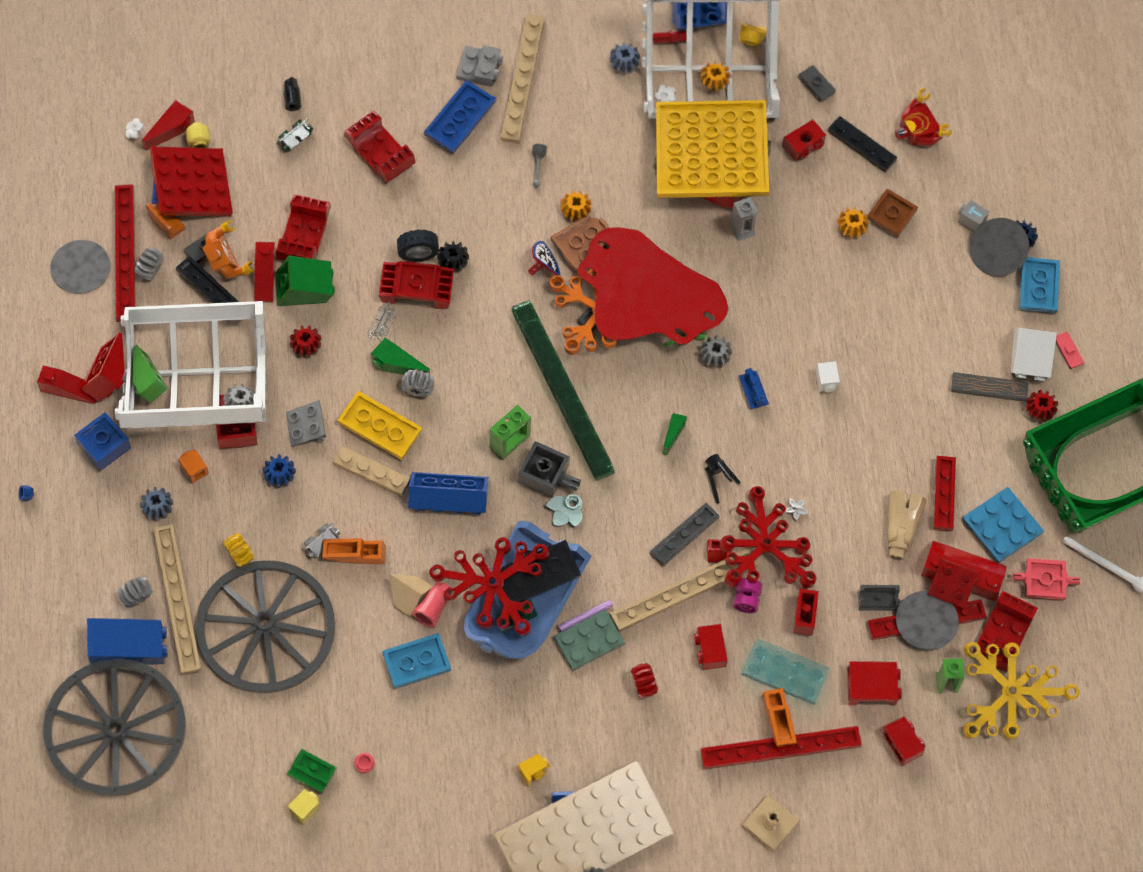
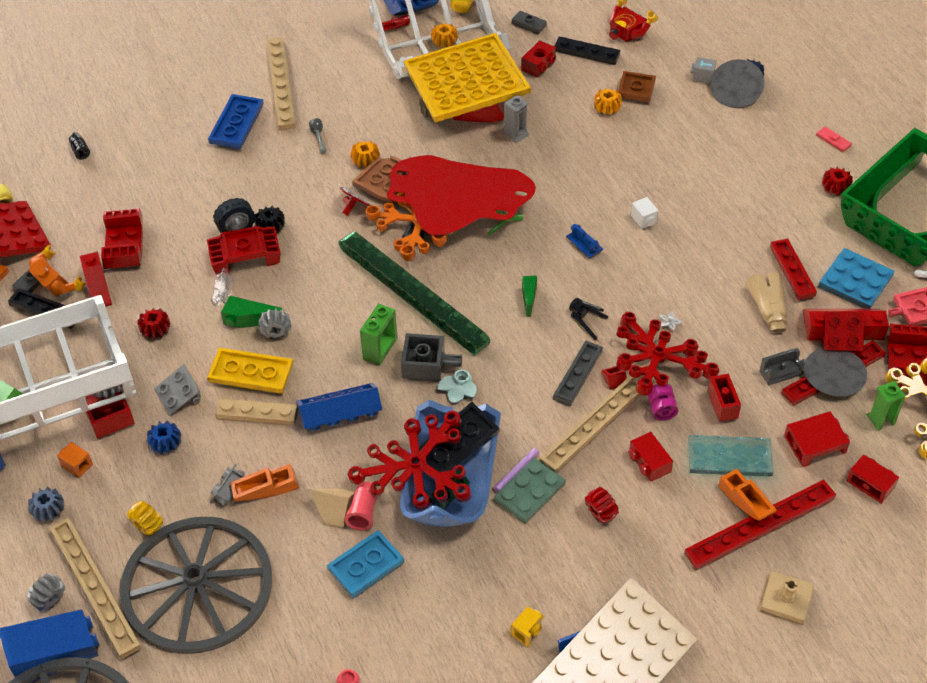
camera: 15 degrees left, 15 degrees down
green slope [275,256,335,306] -> none
hinge [276,118,313,152] -> none
red plate [344,110,416,183] -> none
light grey plate [457,45,503,87] -> none
sand blue gear [609,42,640,74] -> none
light grey gear [700,335,732,368] -> none
dark grey tile [951,372,1028,402] -> none
white slope [1011,328,1057,381] -> none
dark azure plate [1019,257,1060,314] -> none

